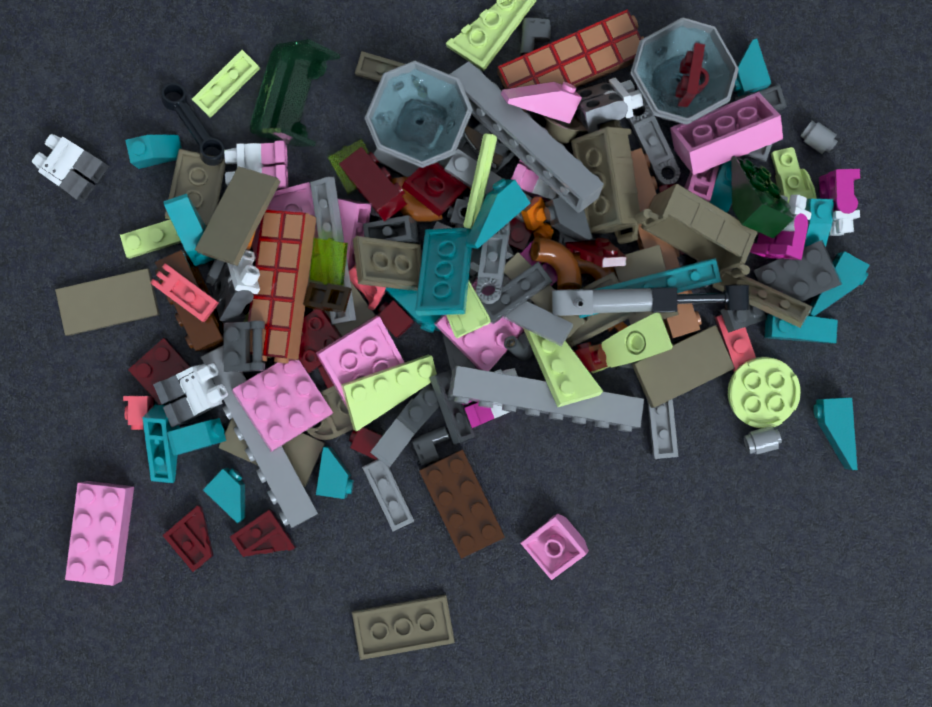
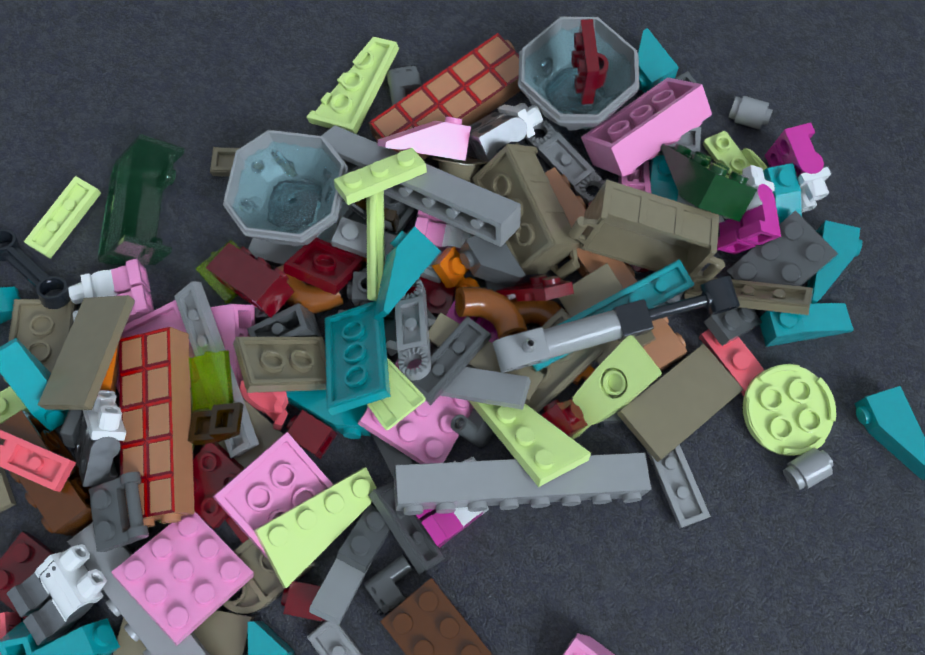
camera: 10 degrees left, 15 degrees down
none -> yellowish green plate [333,148,427,205]

